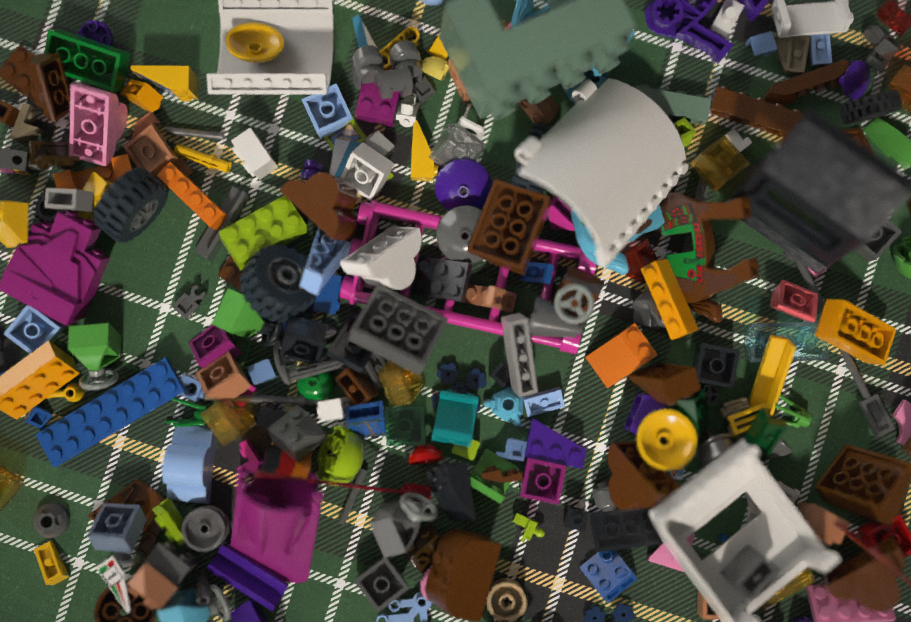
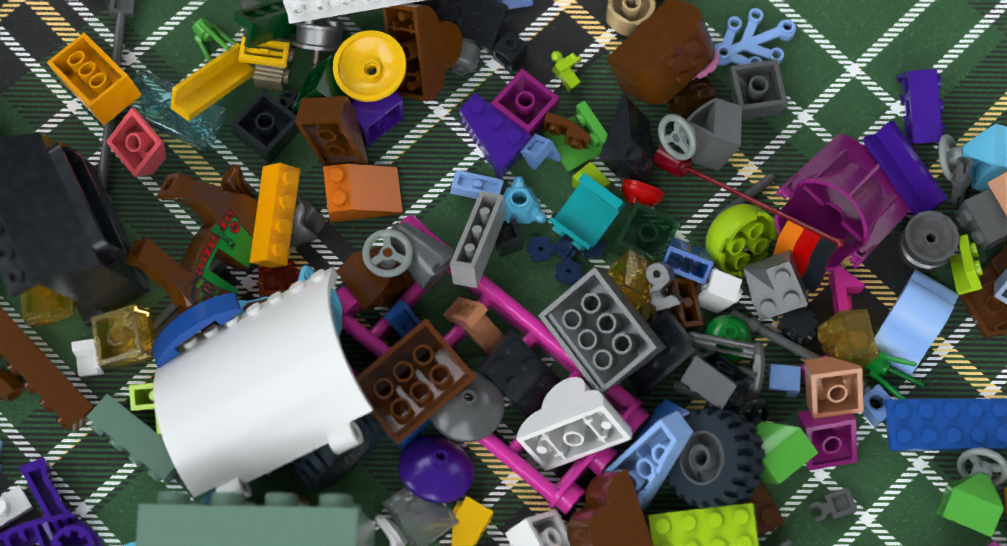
camera: 155 degrees left, 15 degrees down
none -> blue slope [152,292,242,368]
none -> leg [646,262,685,311]

